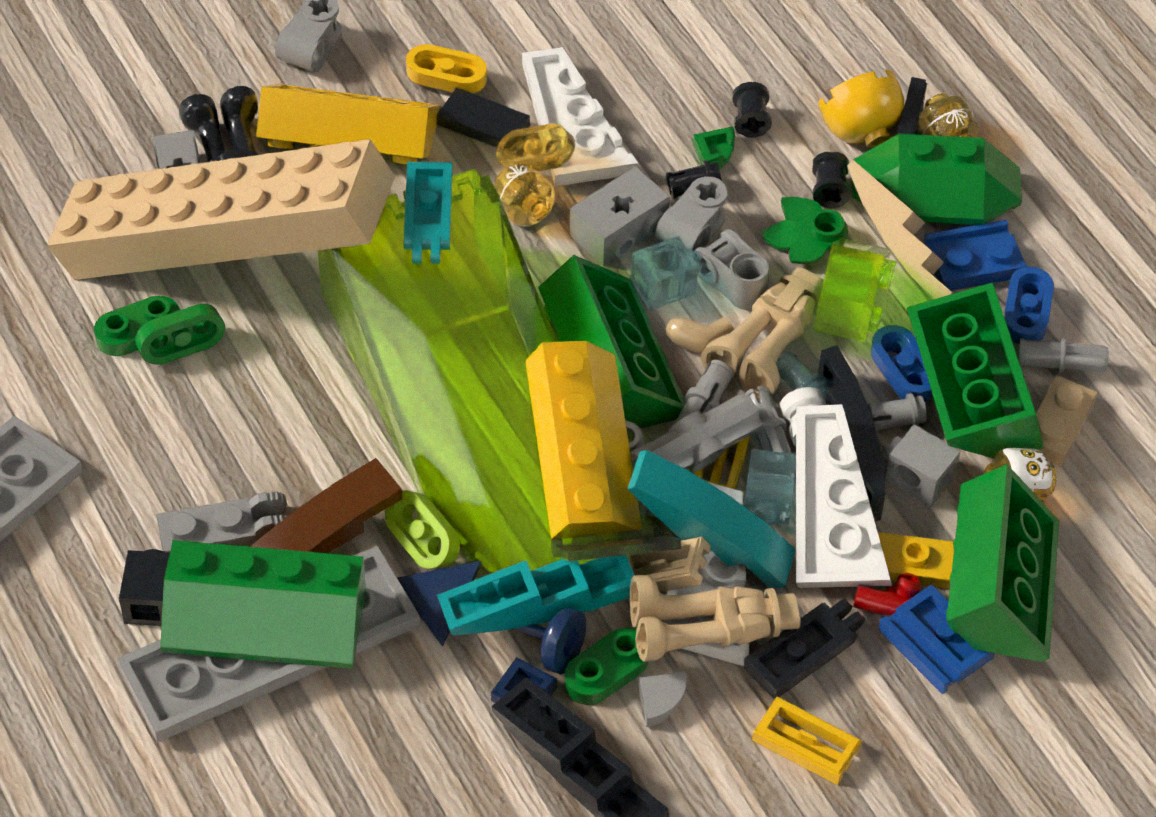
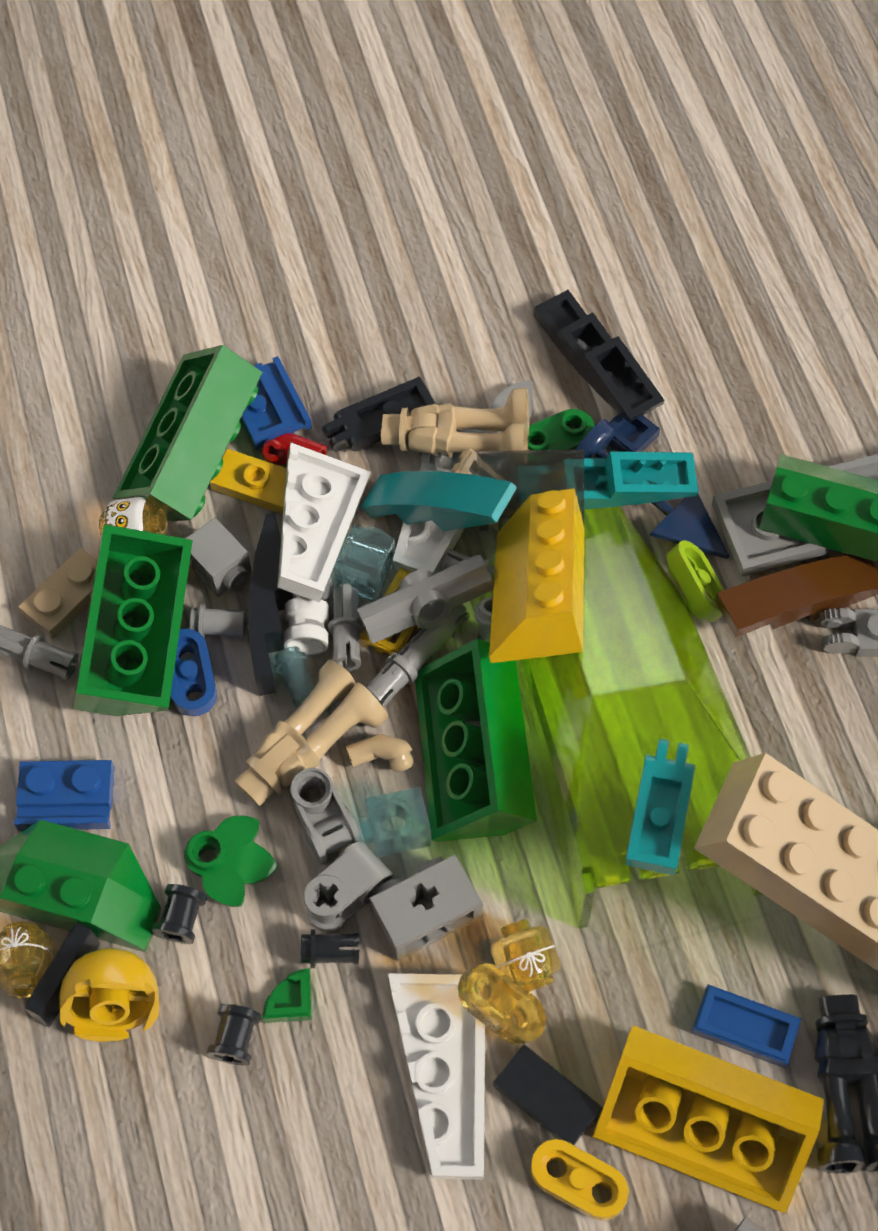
camera: 165 degrees left, 10 degrees up
yellow tile [752,697,862,785] -> none
clear neon green brick [813,238,897,342] -> none
tan slope [847,159,954,299] -> none
blue plate [1004,267,1054,344] -> none

